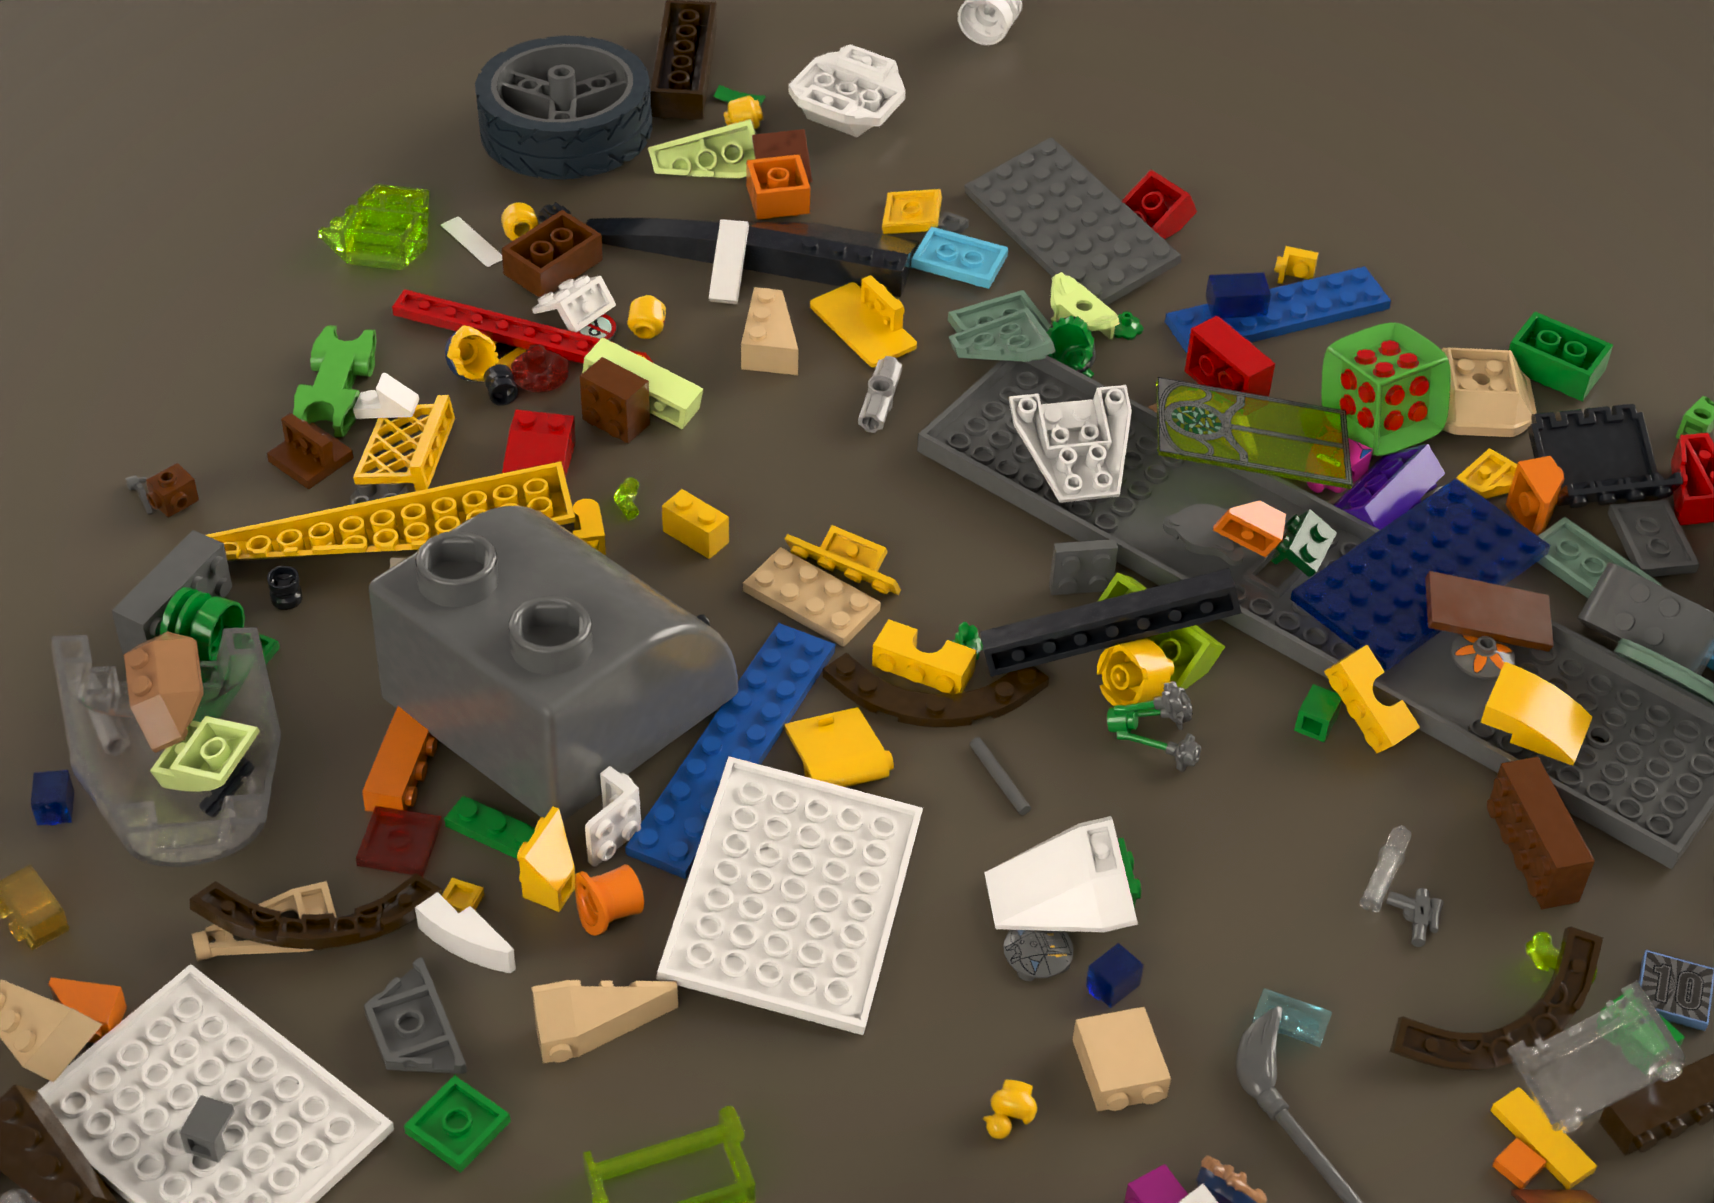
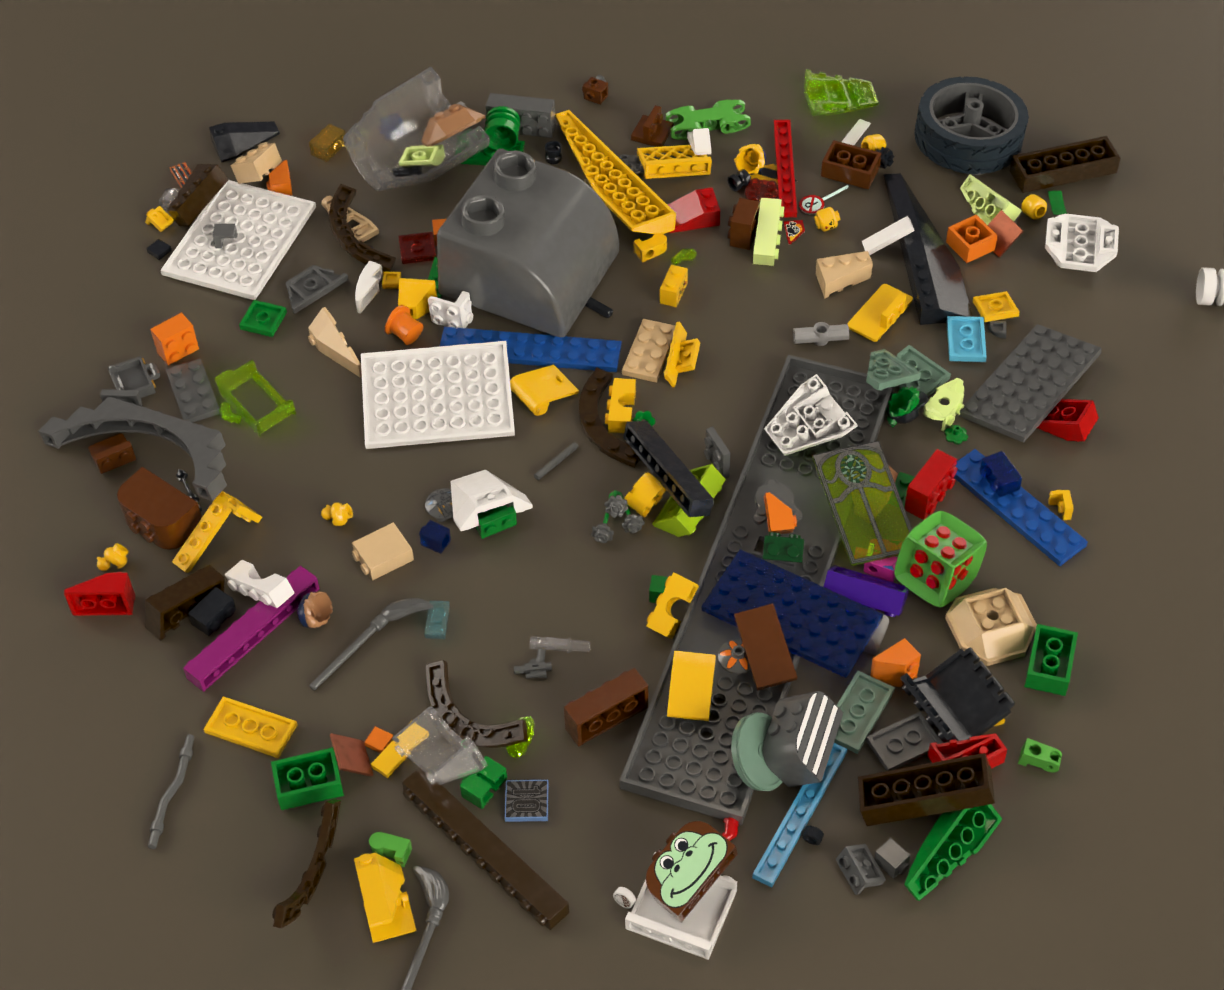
camera: 75 degrees right, 5 degrees up
white bracket [532,275,616,333] -> none
yellow wing [1454,448,1517,501] -> none

